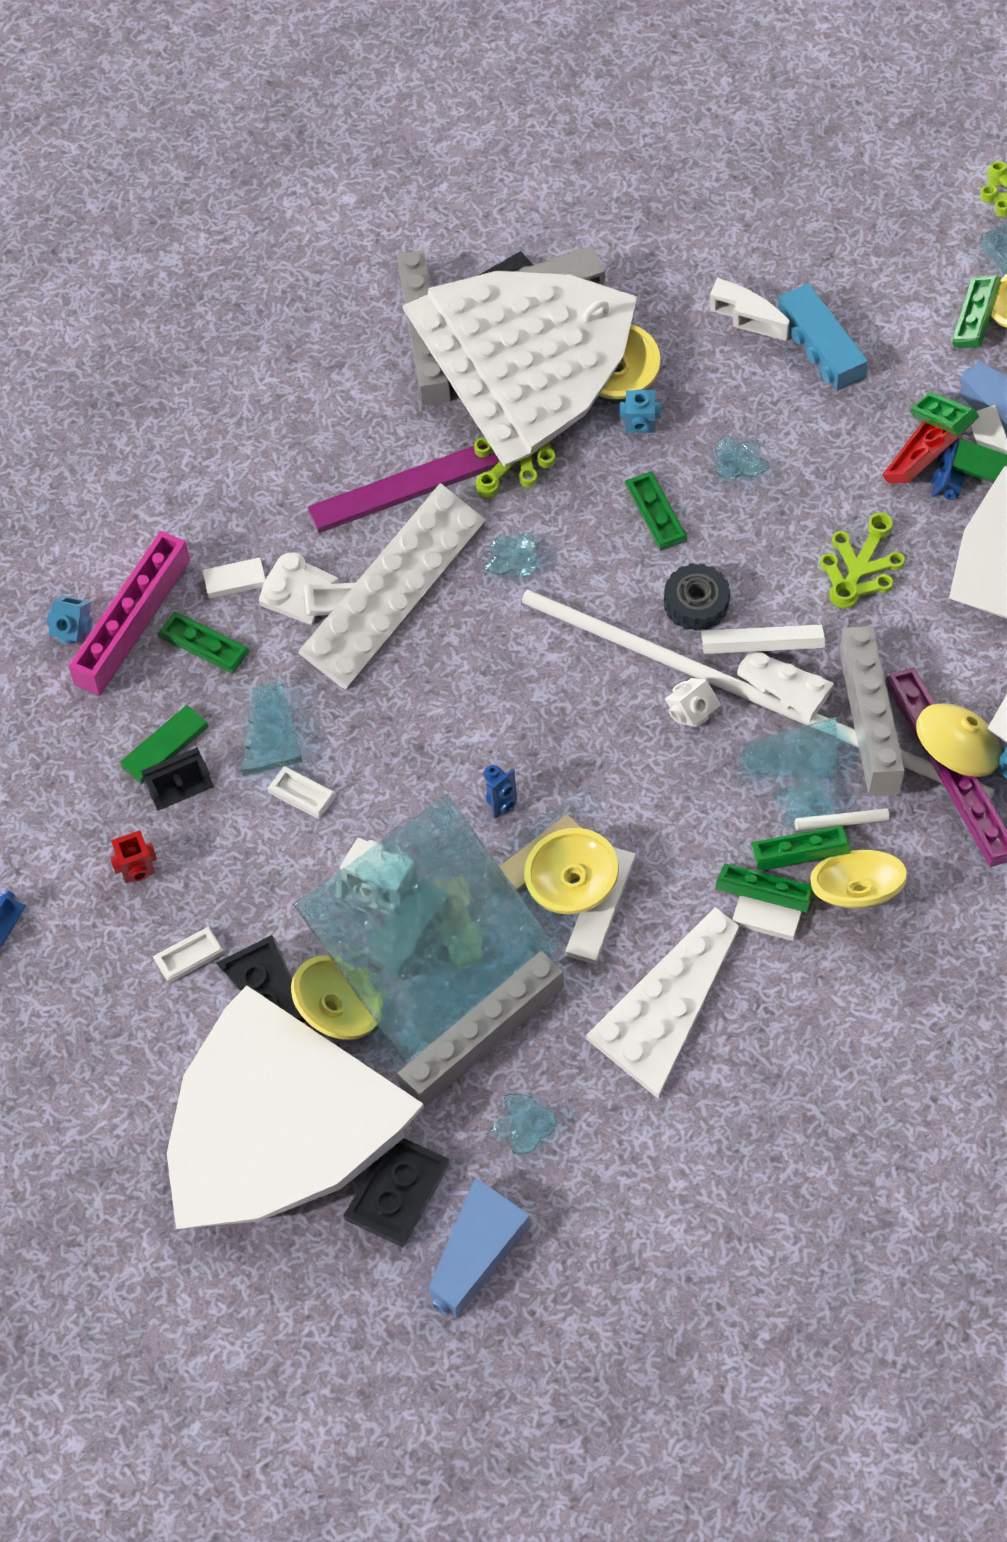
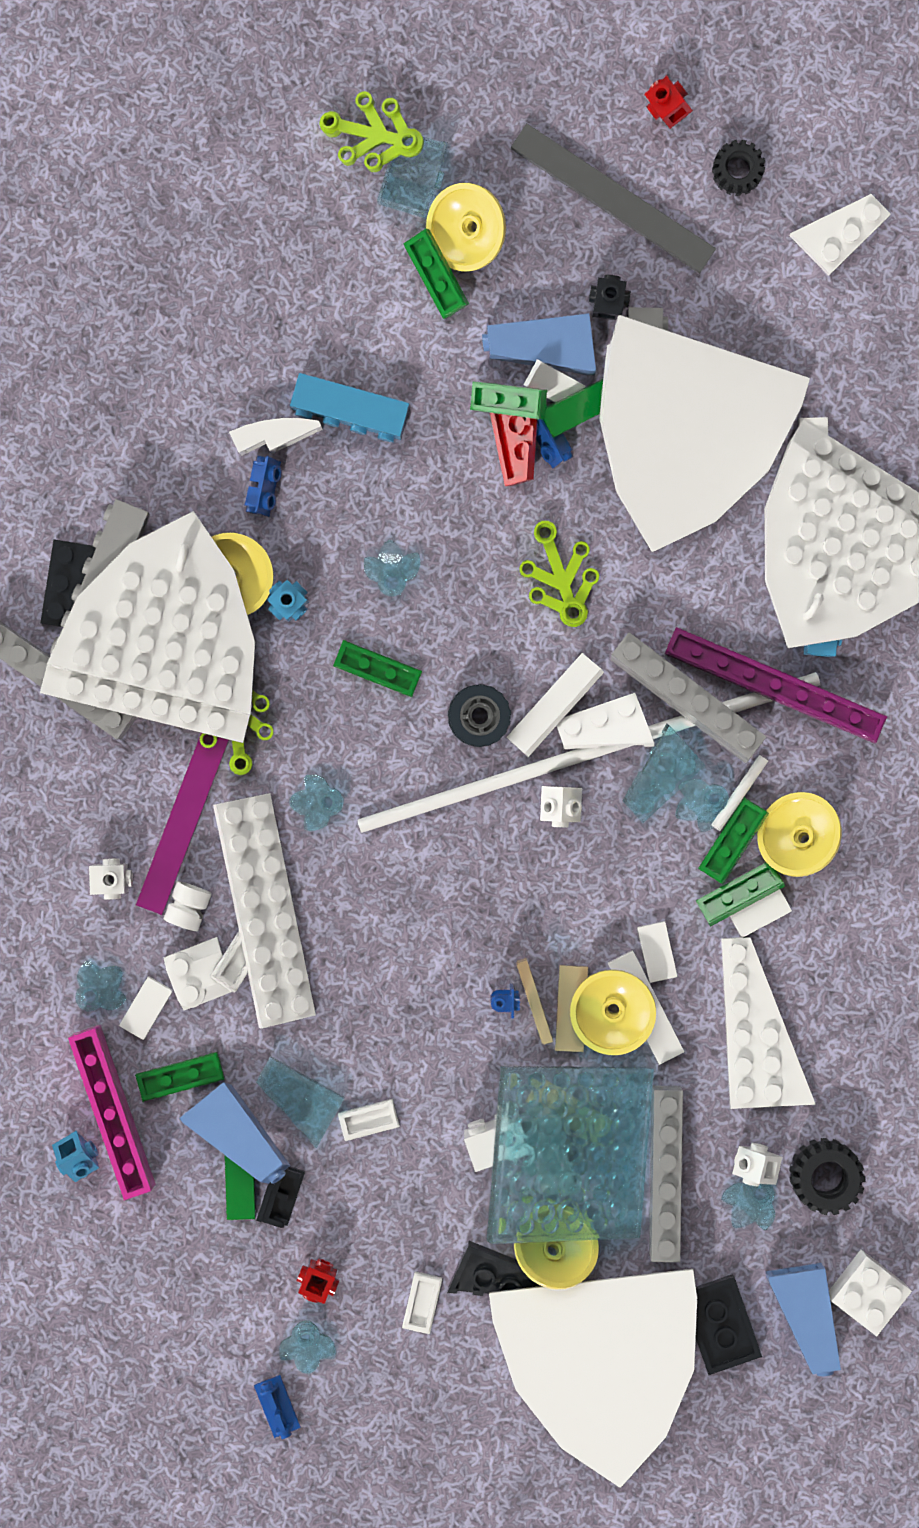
camera: 50 degrees left, 30 degrees up
light yellow dish [916,703,1002,777] -> none
none -> clear light blue plate [75,958,127,1012]
none -> white brick [89,858,133,899]
none -> white wheel [163,881,212,931]
none -> medium blue slope [180,1082,290,1184]
none -> blue hinge [244,456,282,517]
none -> clear light blue plate [279,1320,336,1375]
none -> tan tile [516,958,553,1045]
none -> white tile [637,921,677,983]
none -> white brick [732,1143,782,1186]
none -> black tyre [789,1138,866,1215]
none -> white brick [829,1250,912,1336]

